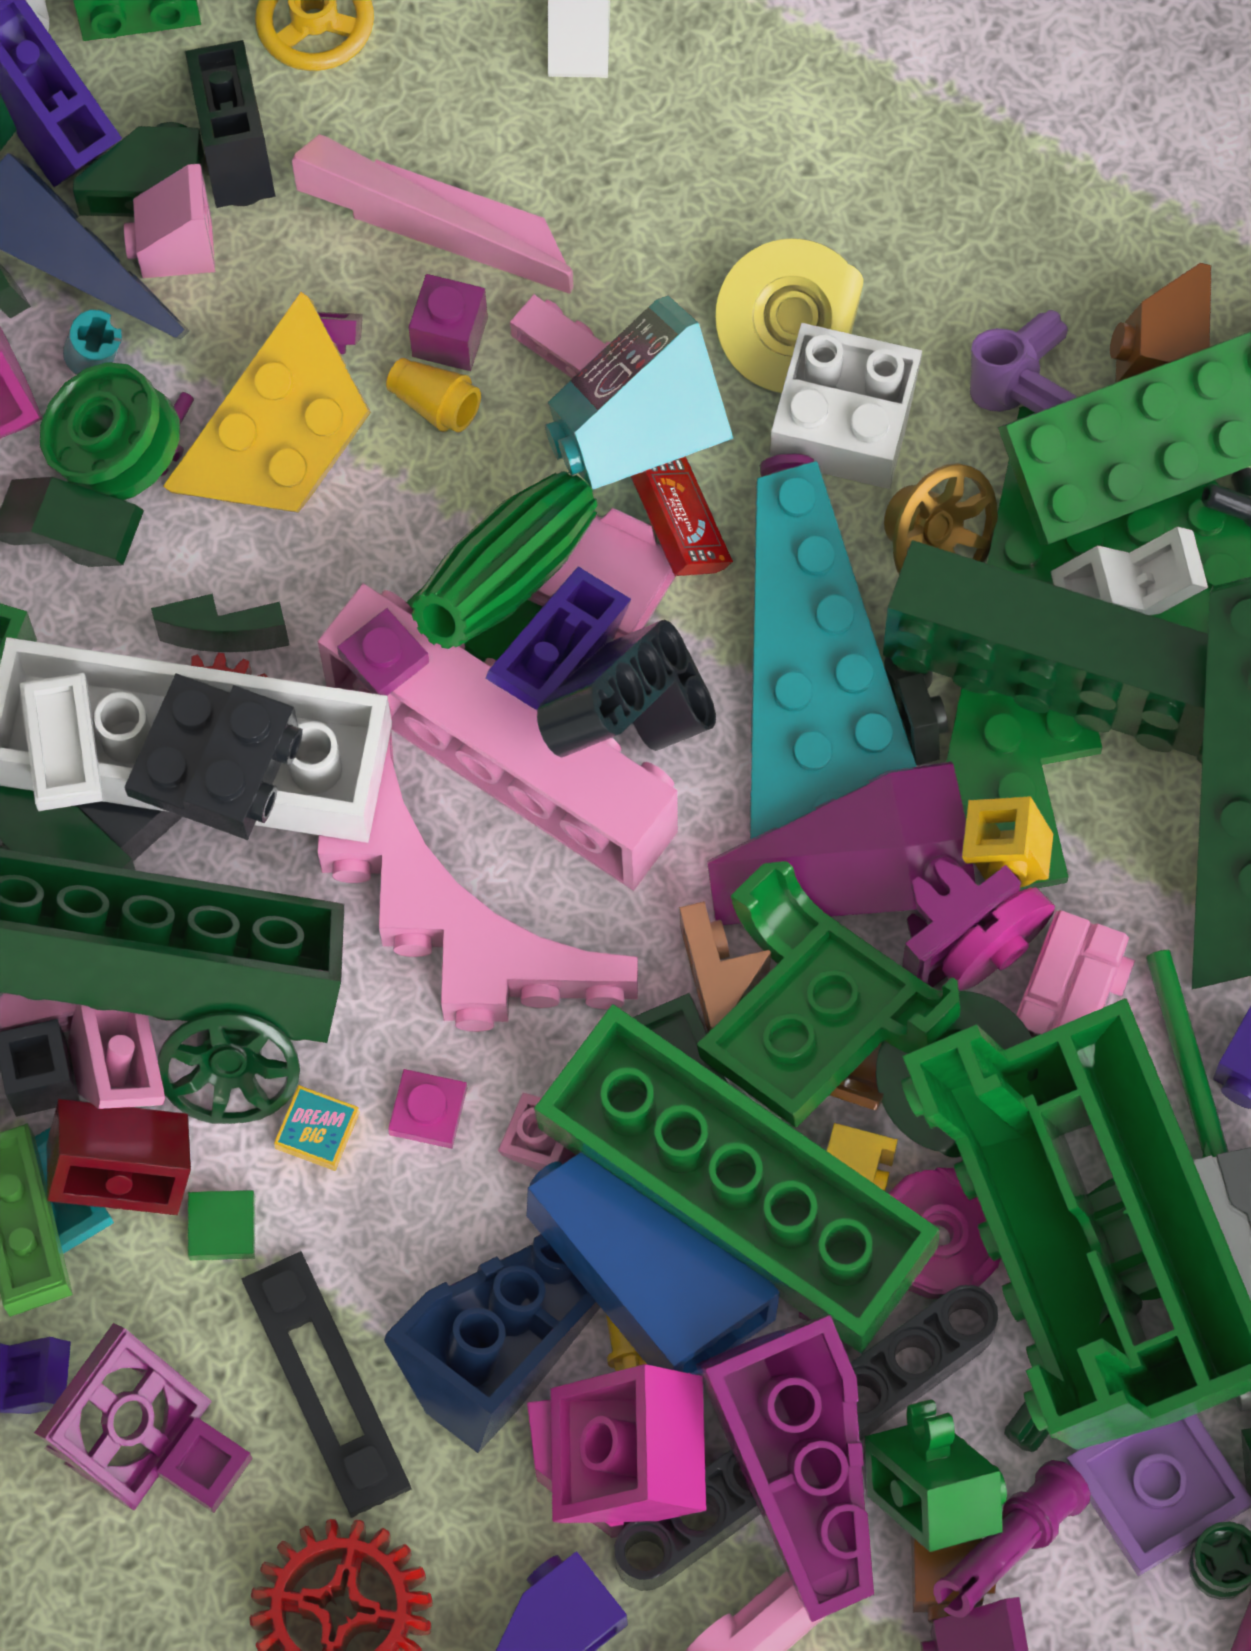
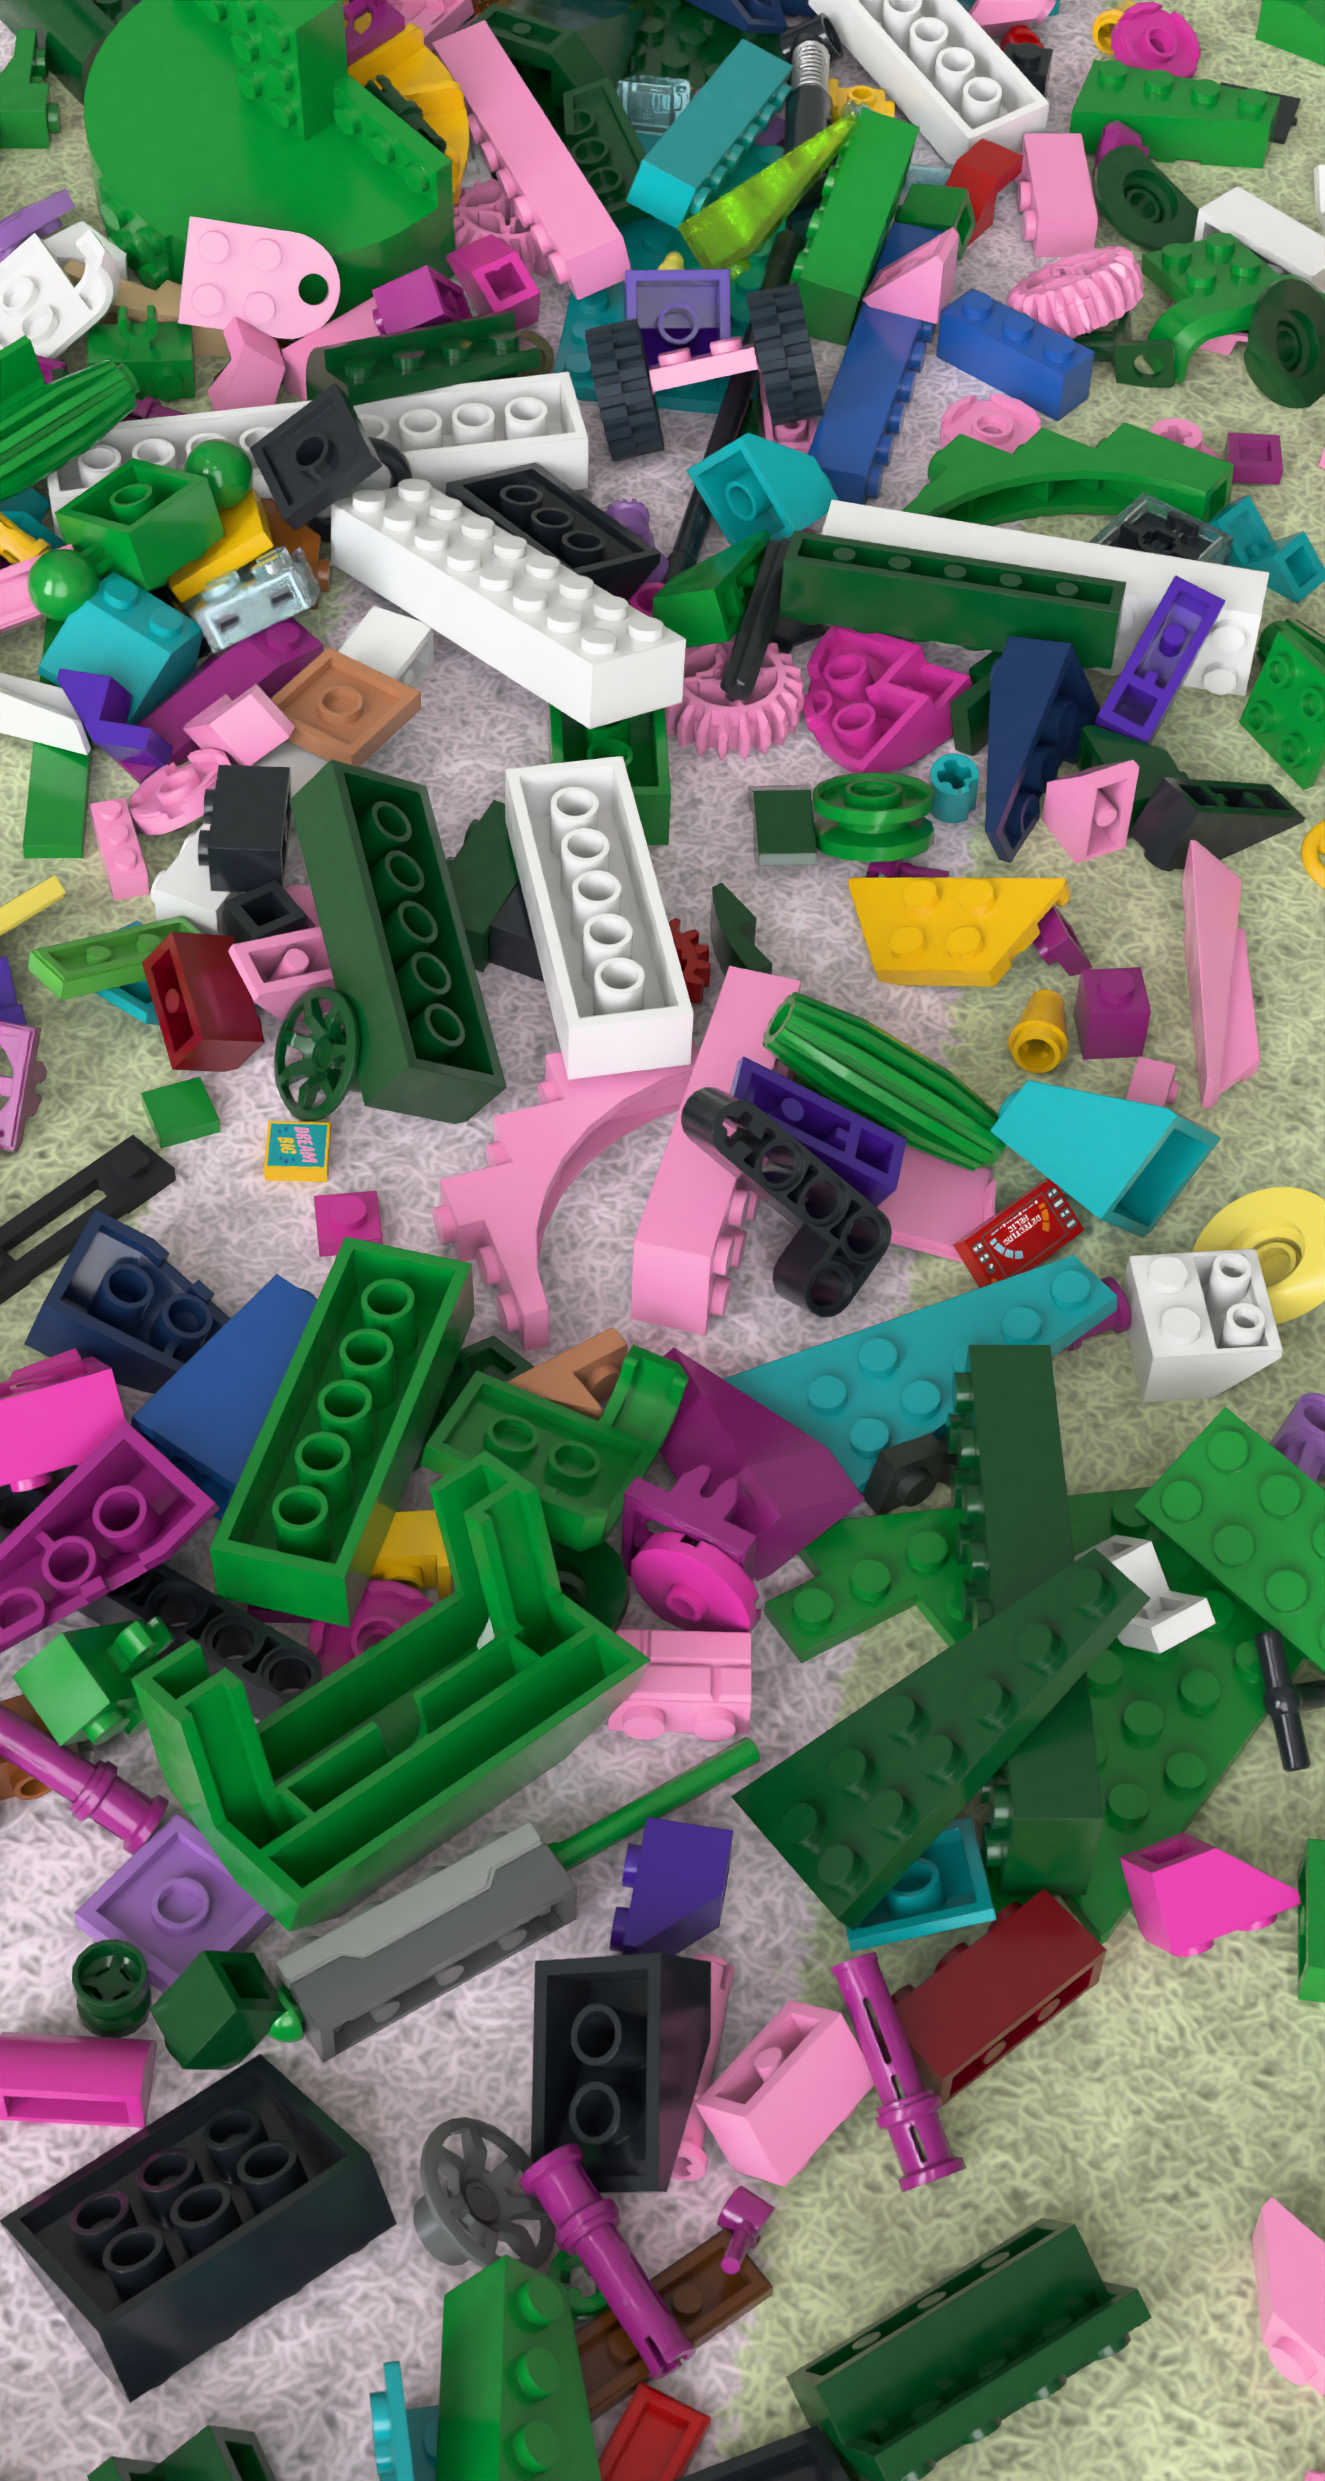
camera: 65 degrees right, 20 degrees down
white tile [20,673,103,811] -> none
black plate [124,673,303,840] -> none
magenta plate [337,608,429,696] -> none
pearl gold wheel [884,463,998,574] -> none
yellow brick [962,796,1053,887] -> none

